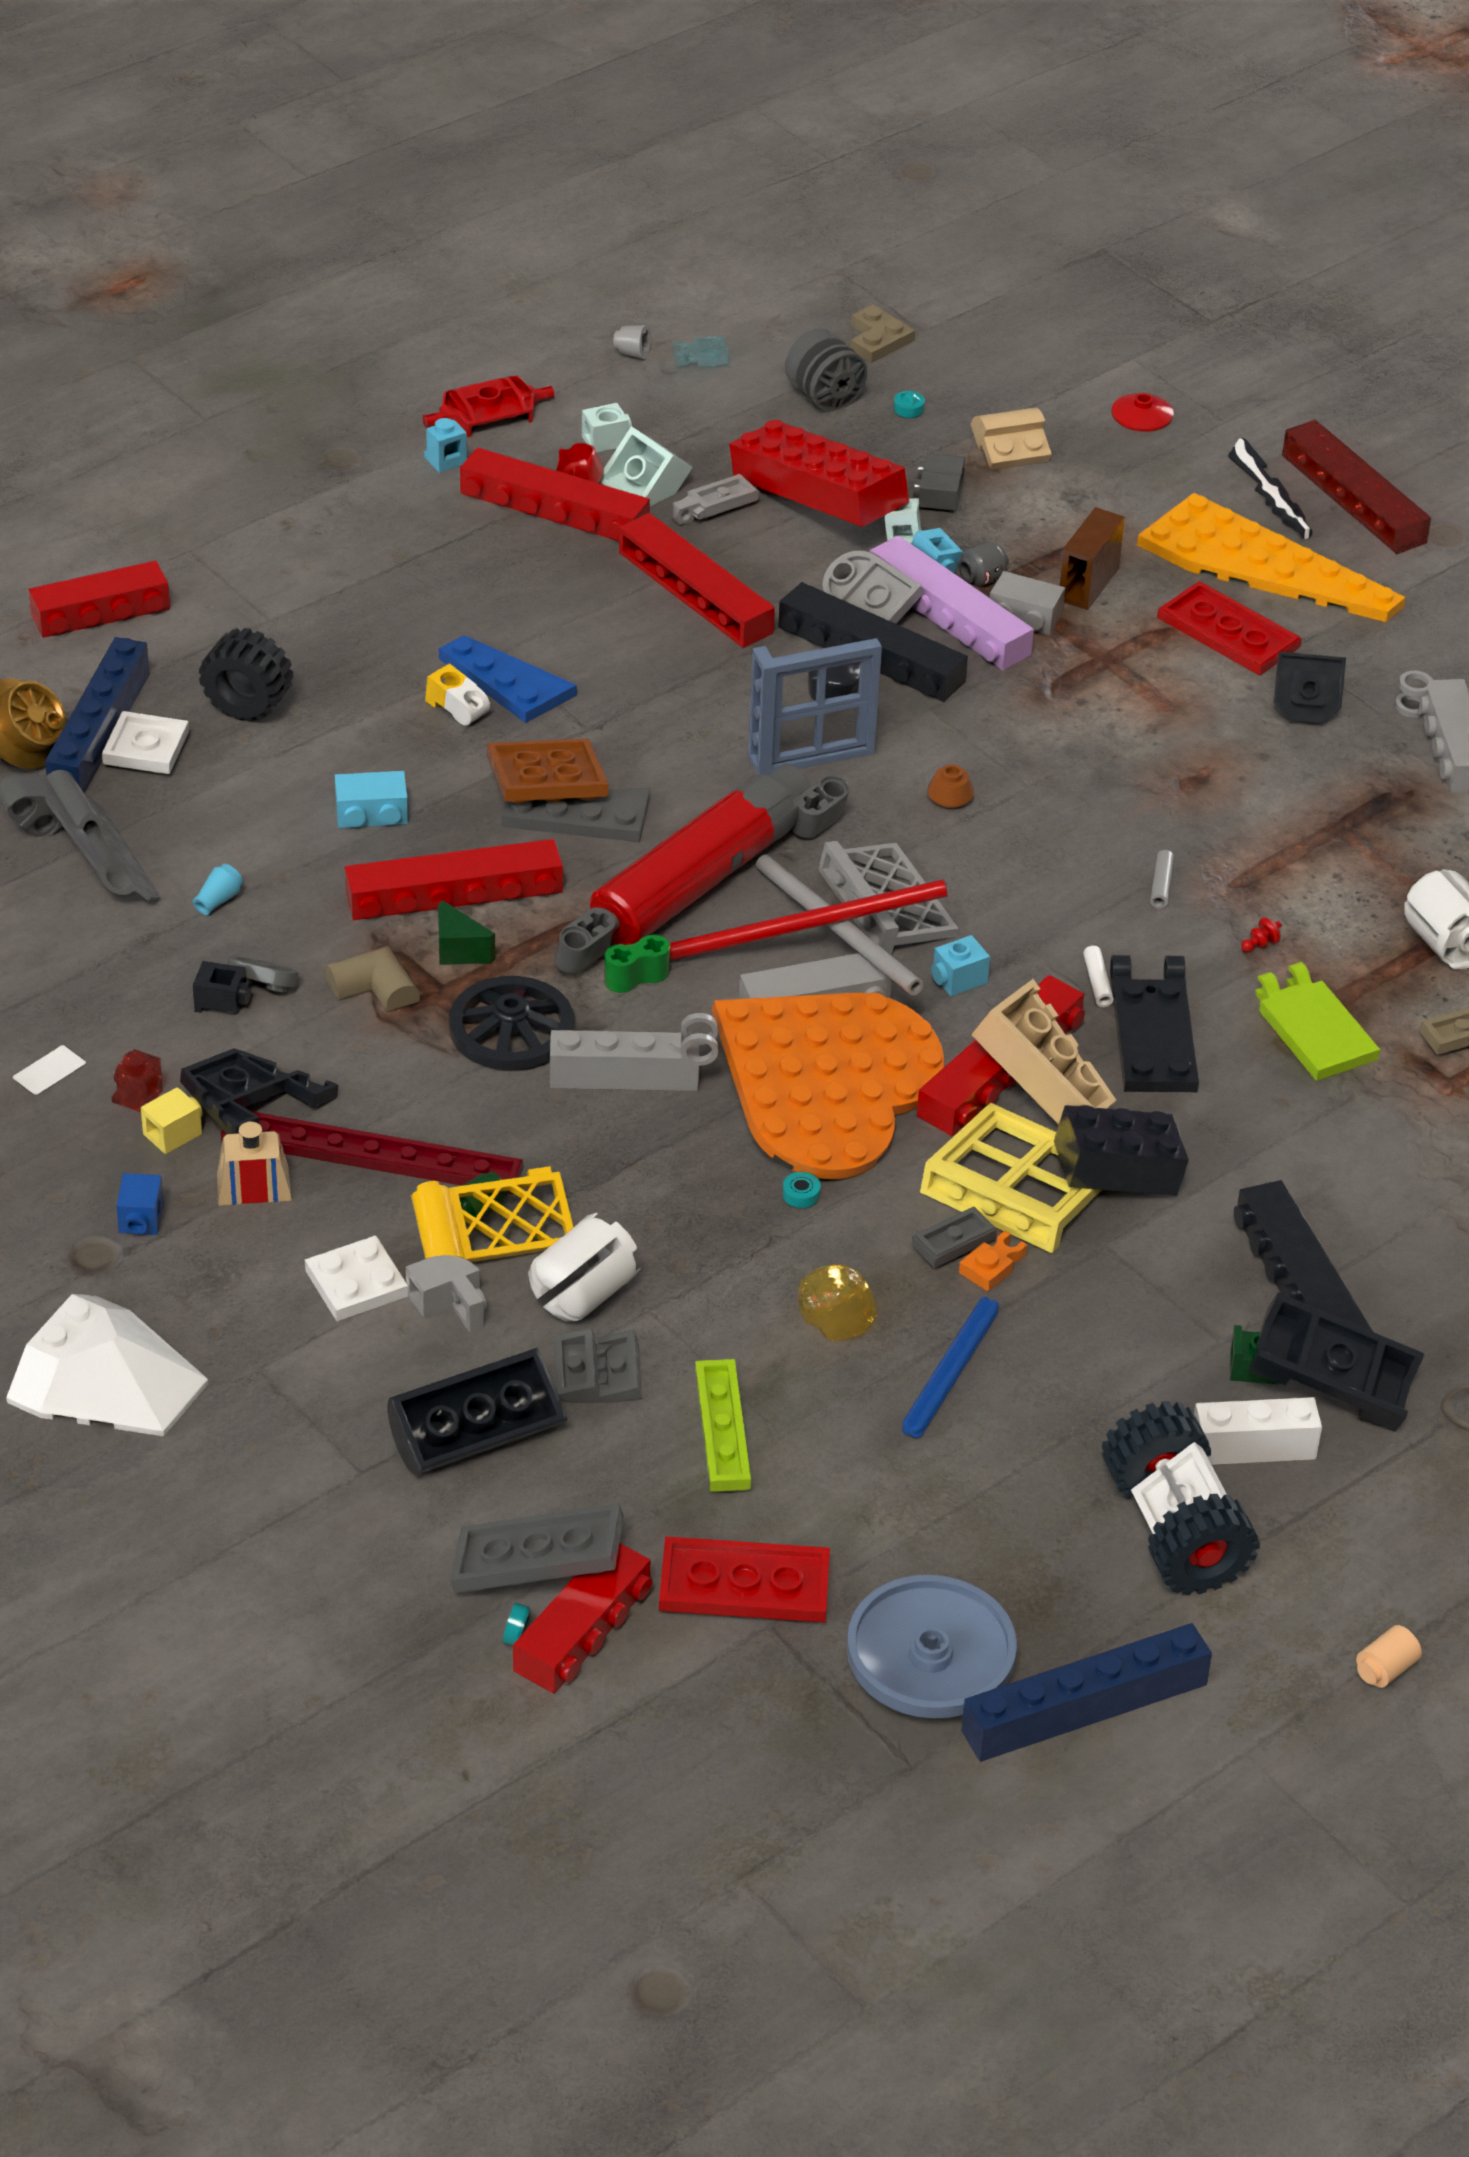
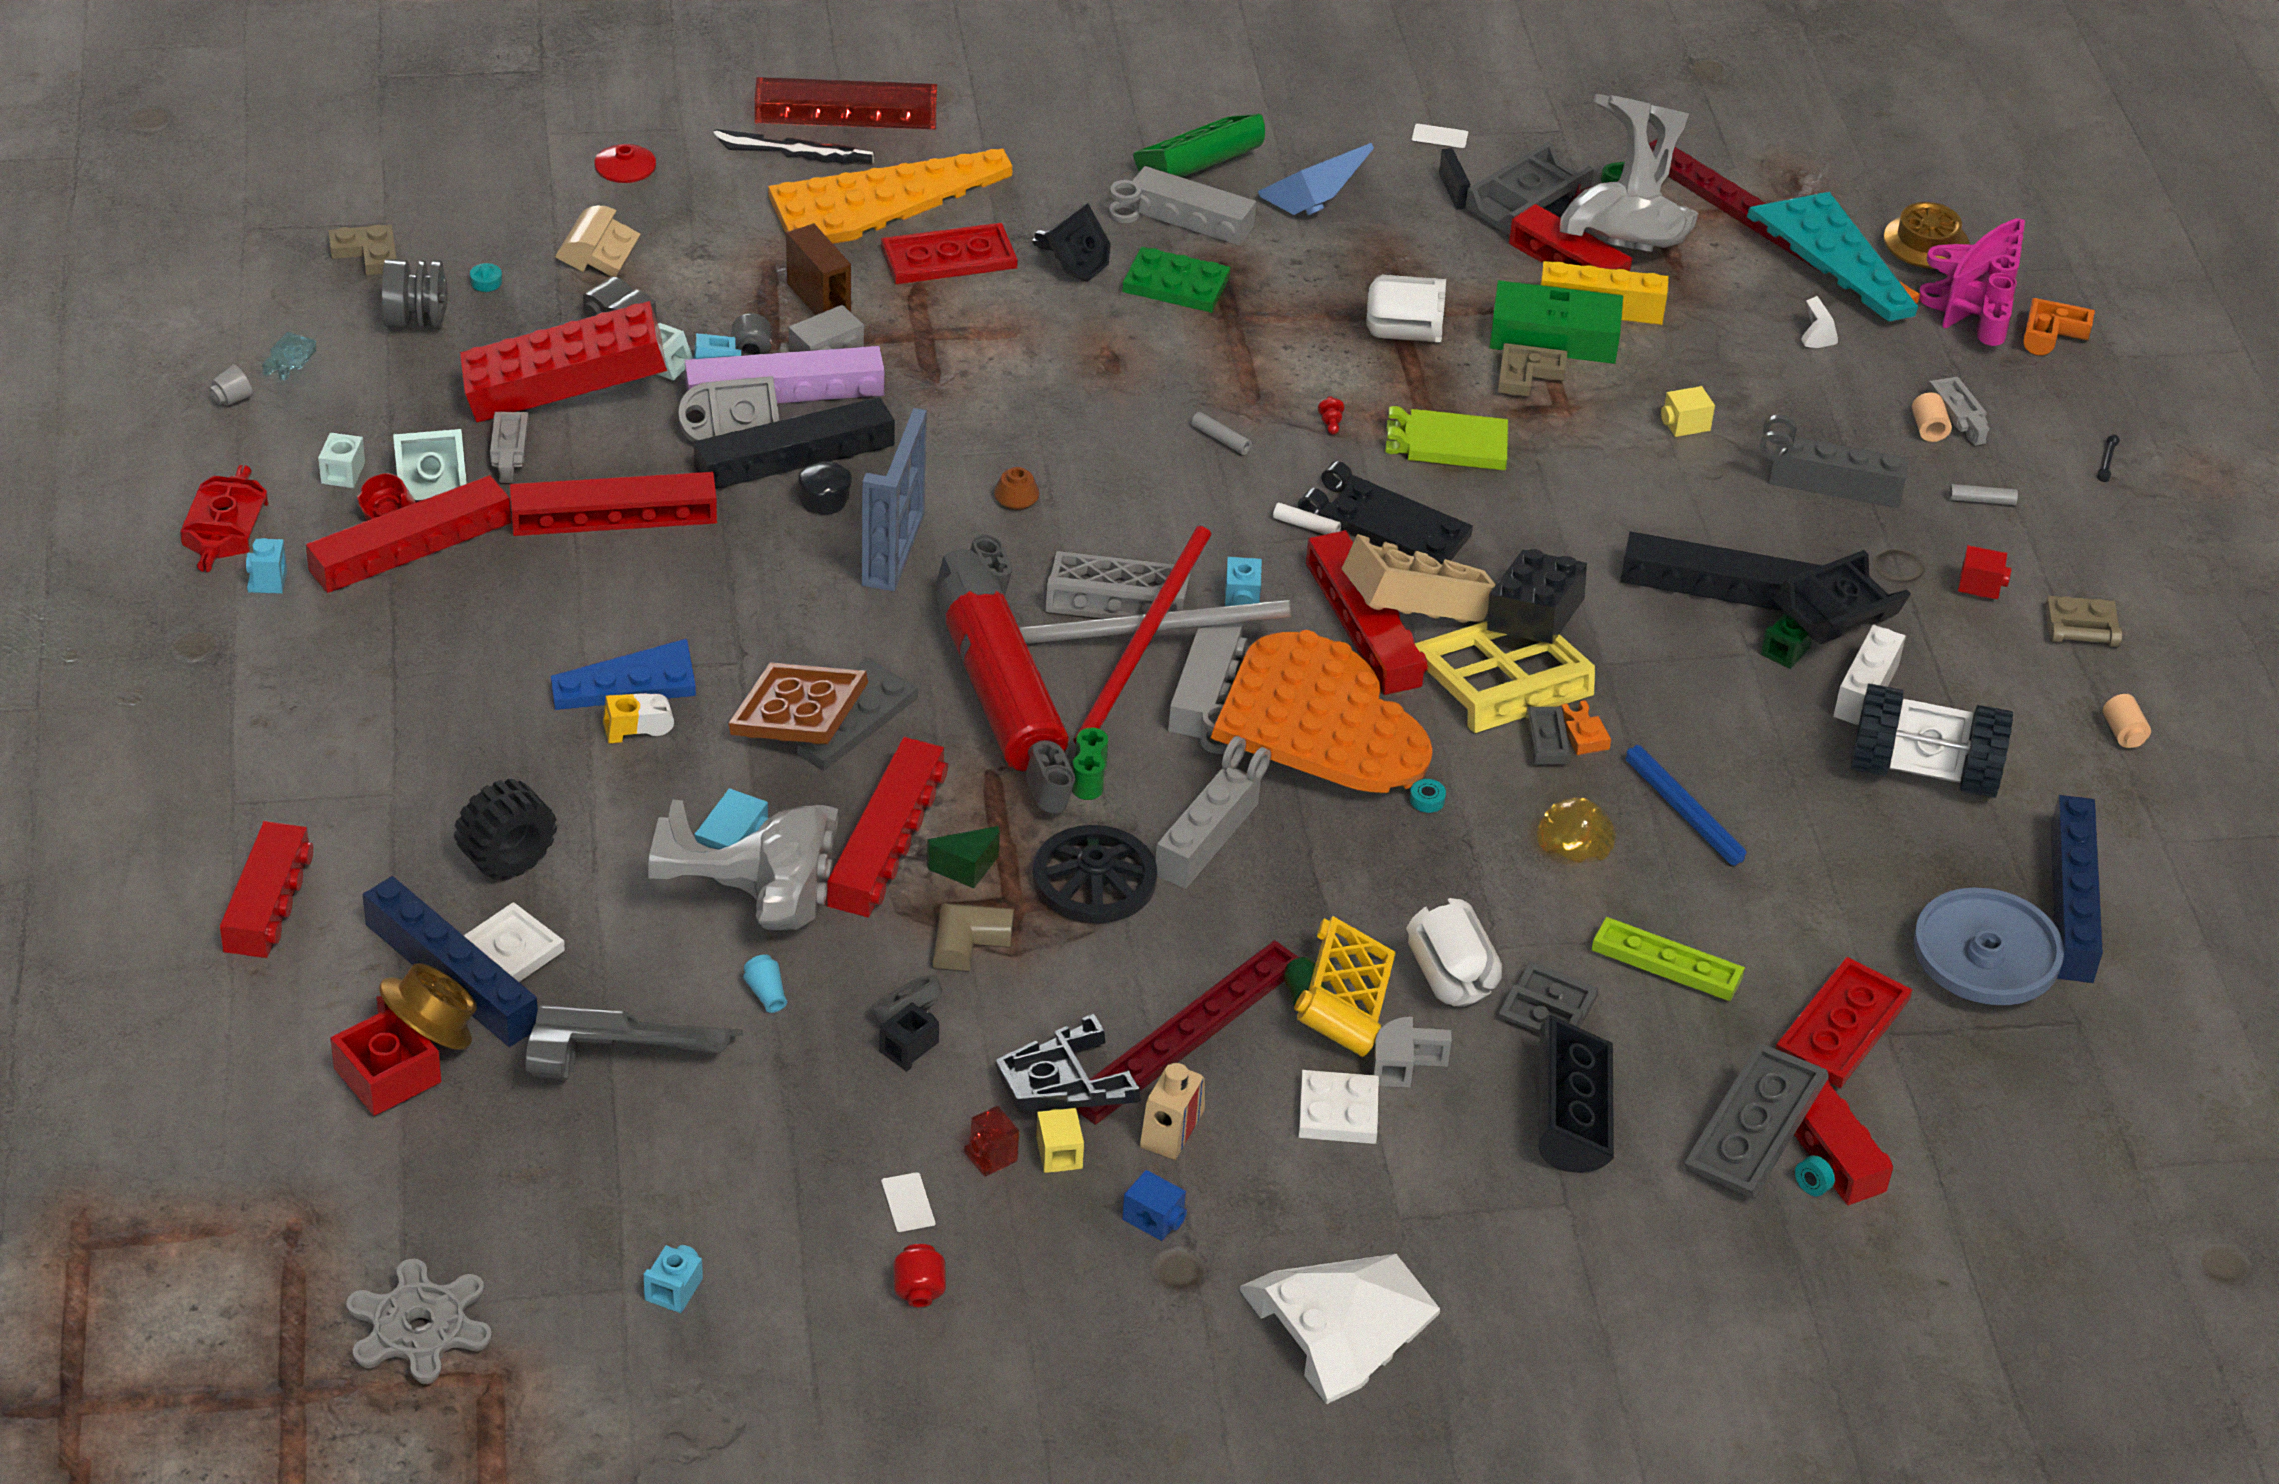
camera: 60 degrees left, 0 degrees up
none -> light grey animal [648,799,839,930]
none -> green plate [1122,246,1231,313]

